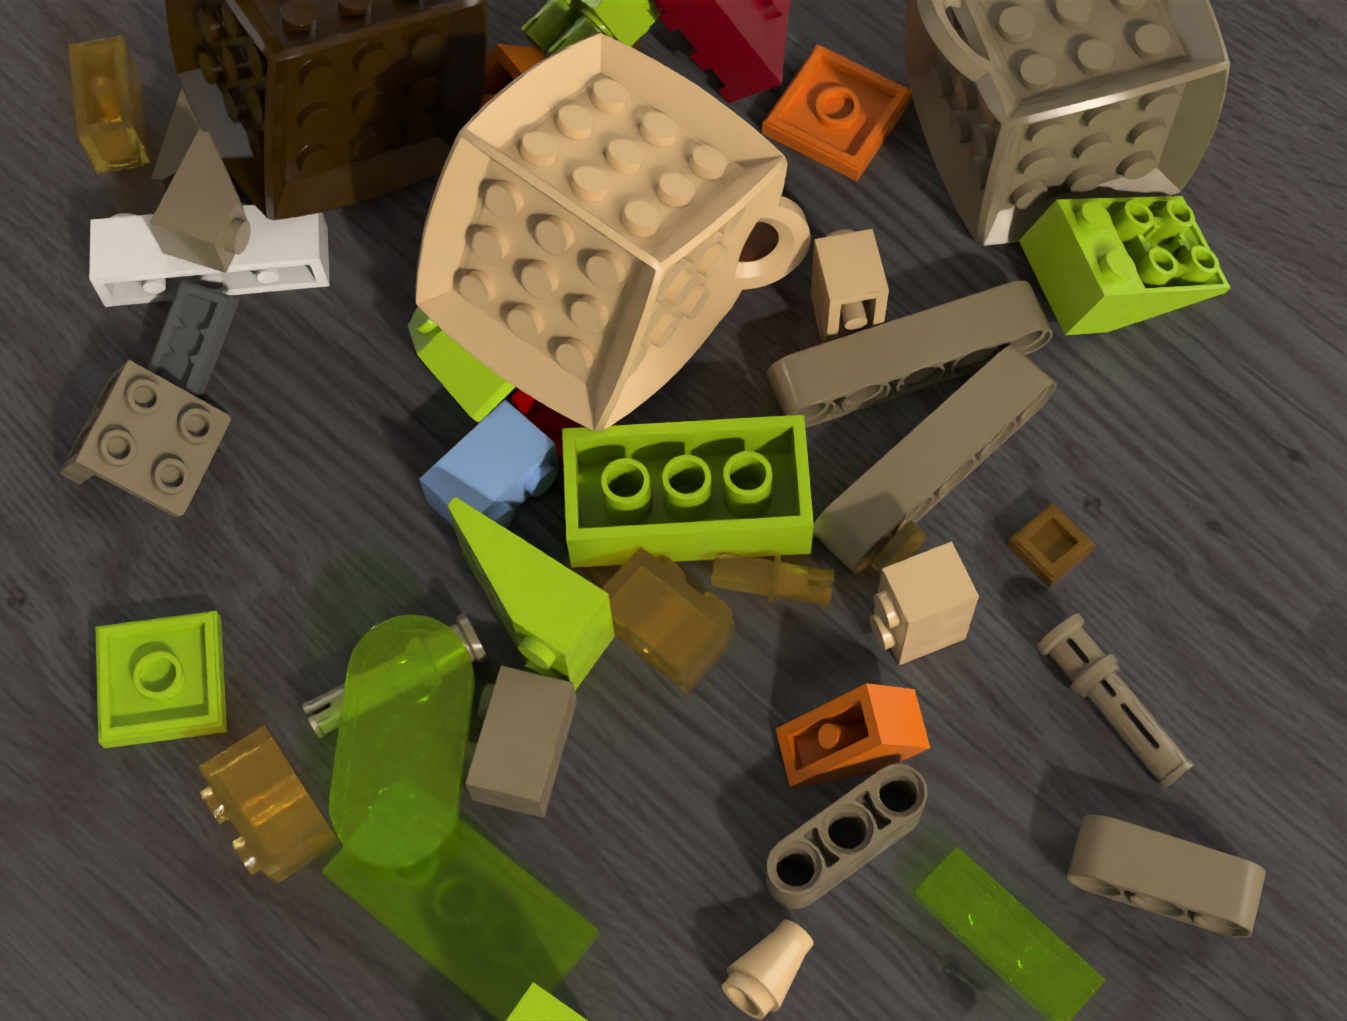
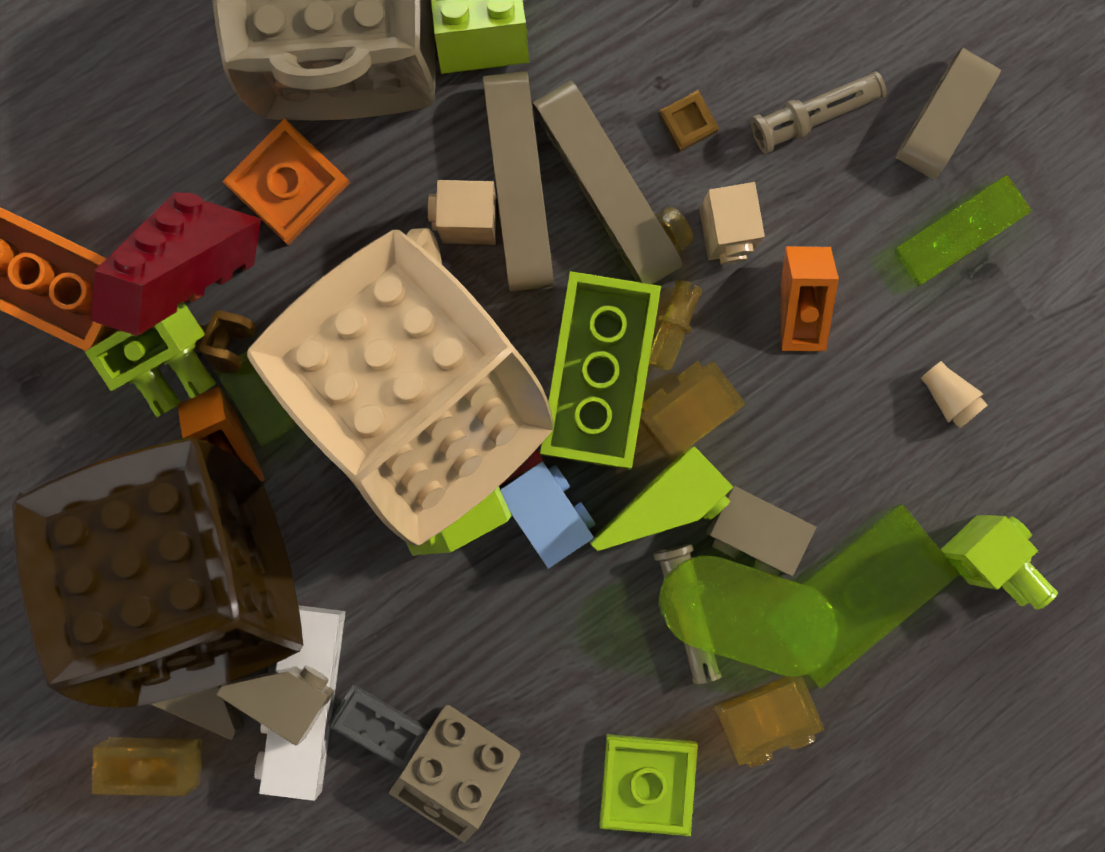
camera: 85 degrees left, 20 degrees up
dark tan beam [765,764,928,909] -> none

